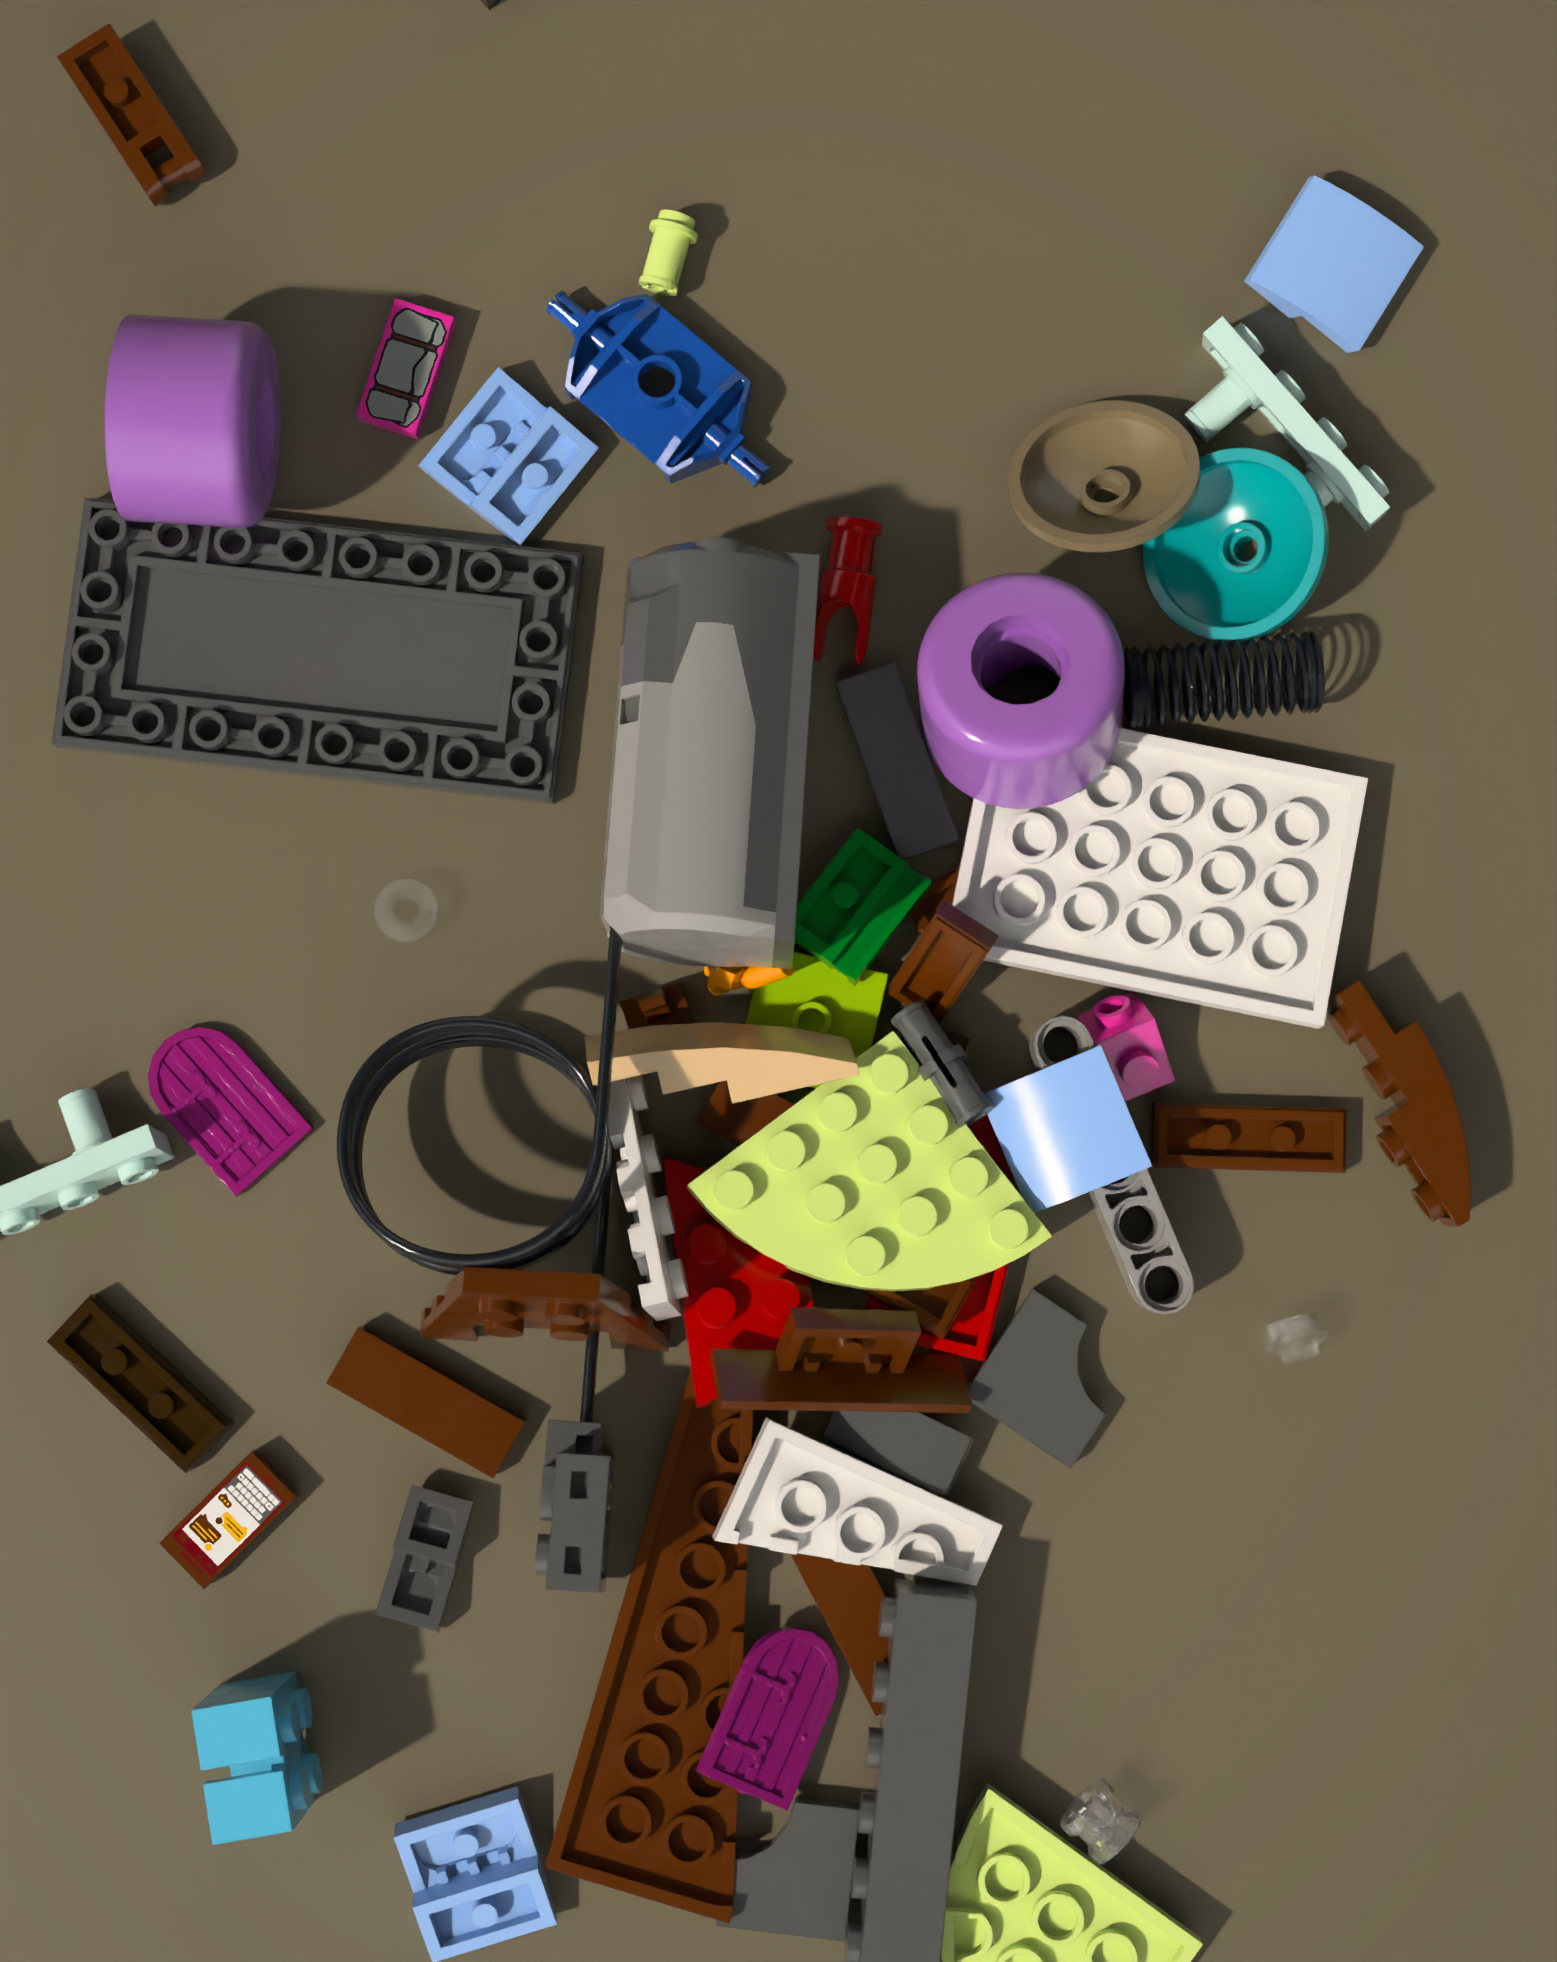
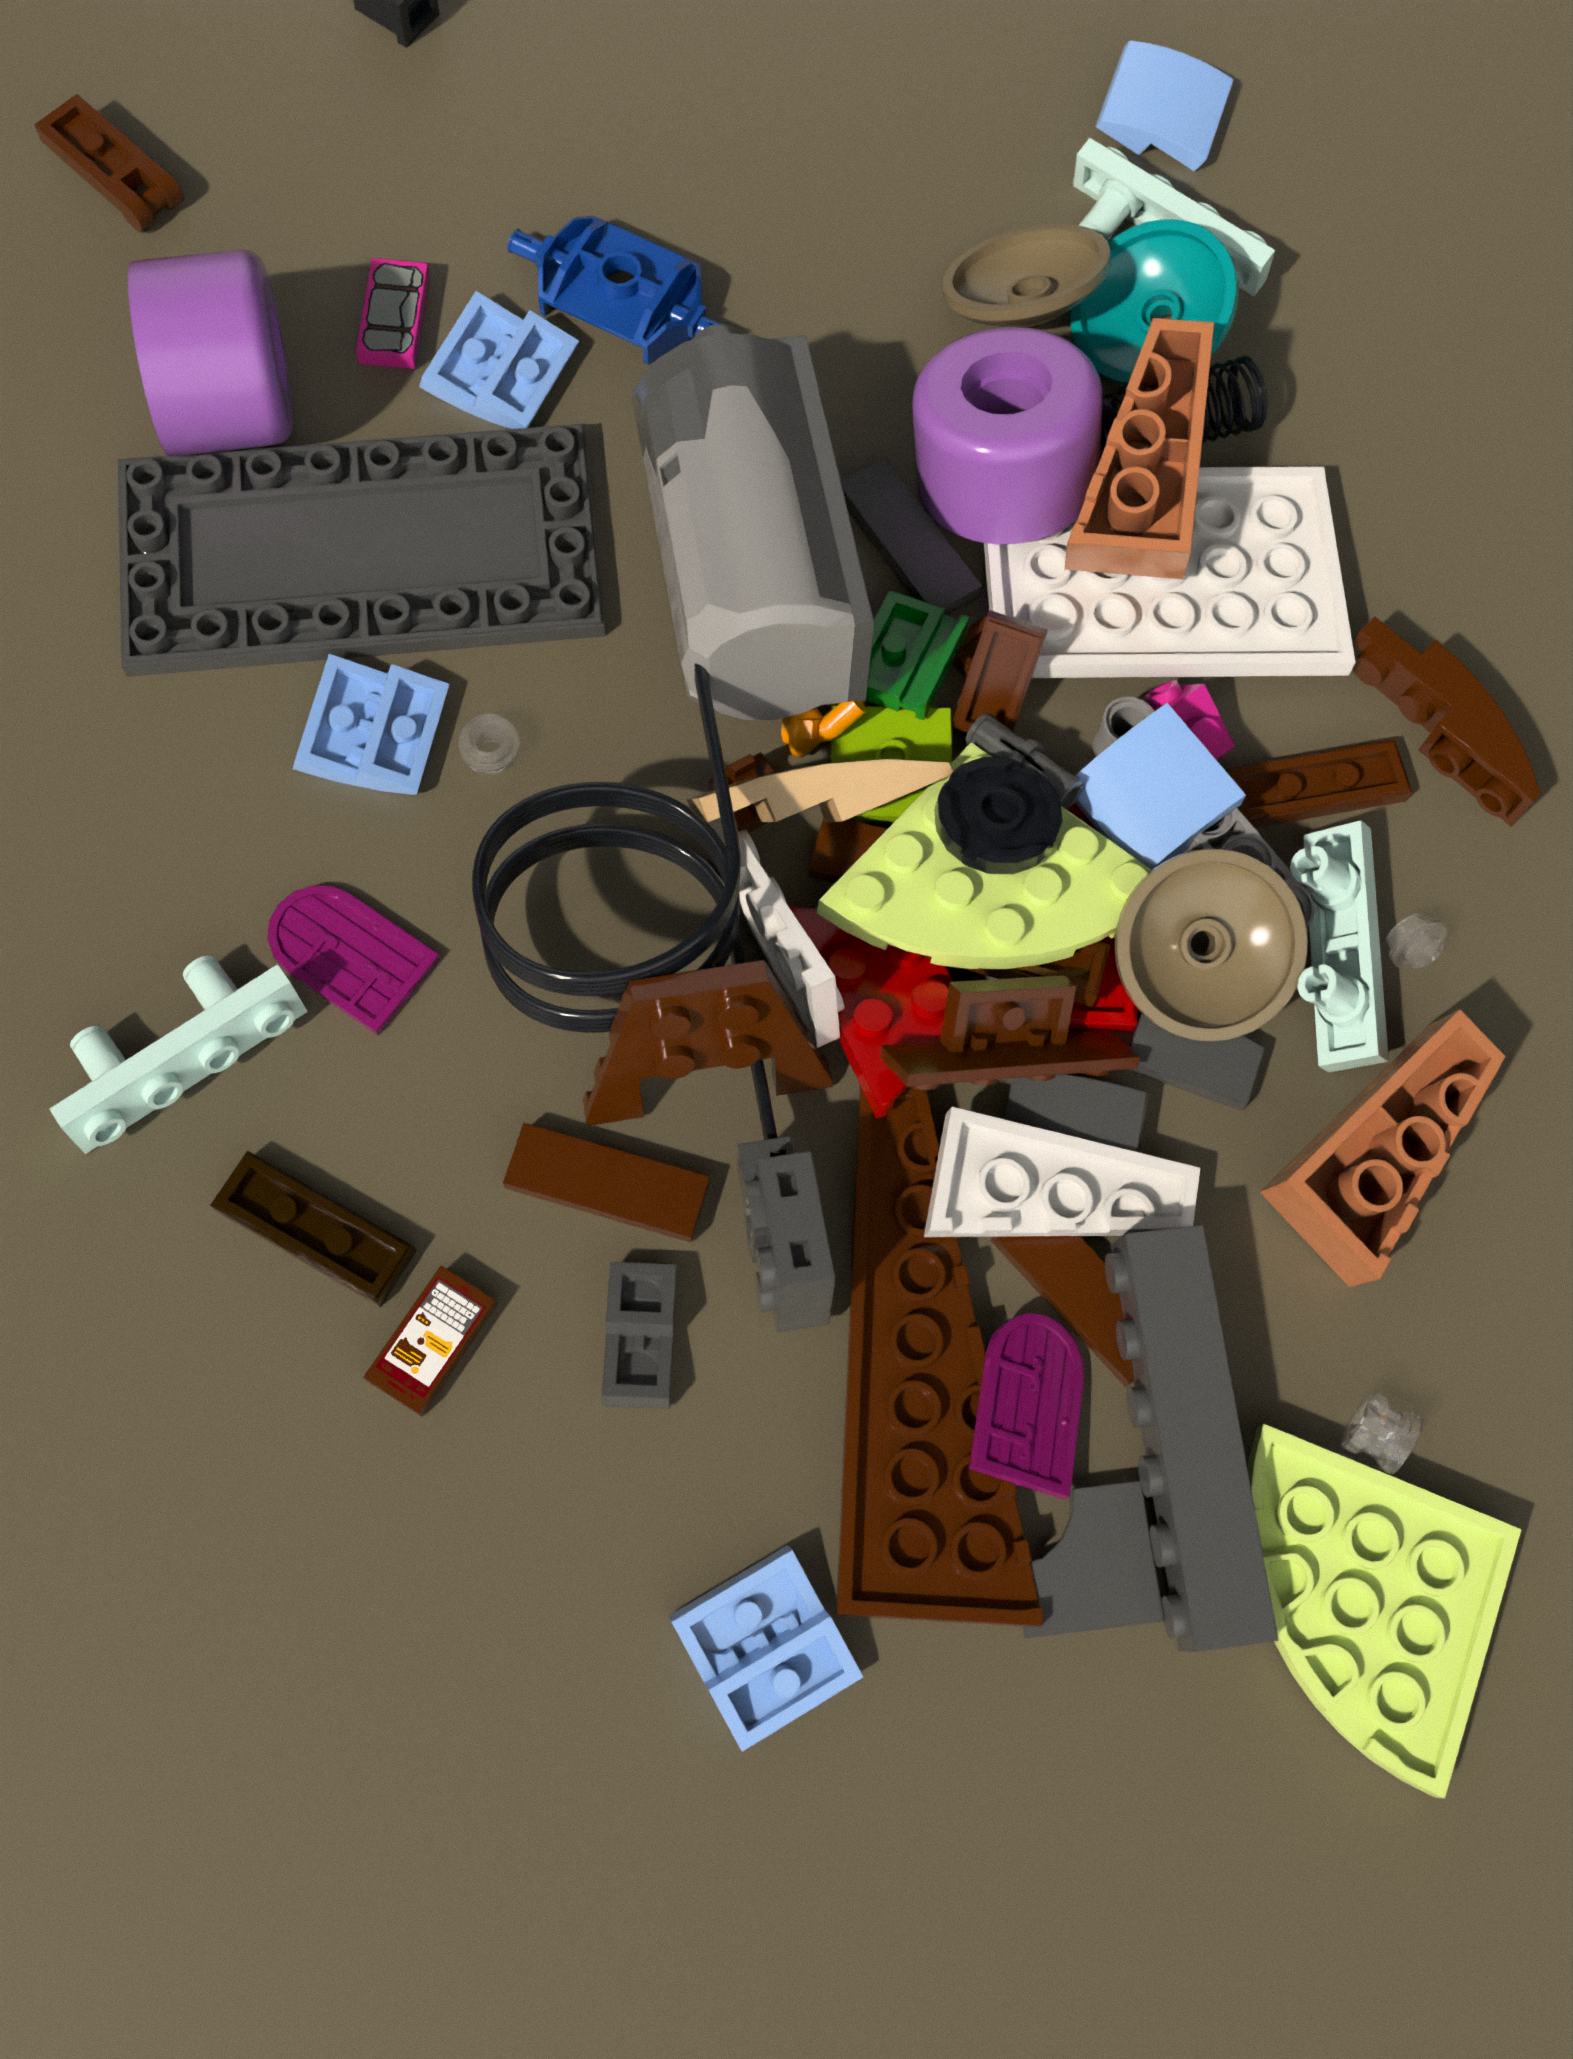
camera: 25 degrees left, 15 degrees down
medium azure piece [191,1671,323,1845] -> none
yellowish green pin [638,209,698,296] -> none
red piece [813,516,883,665] -> none
none -> light blue slope [292,654,449,795]
none -> black tile [934,757,1063,874]
none -> nougat wedge [1064,318,1214,580]
none -> dark tan dish [1115,849,1308,1041]
none -> nougat wedge [1260,1009,1506,1288]
none -> light aqua plate [1290,820,1389,1072]

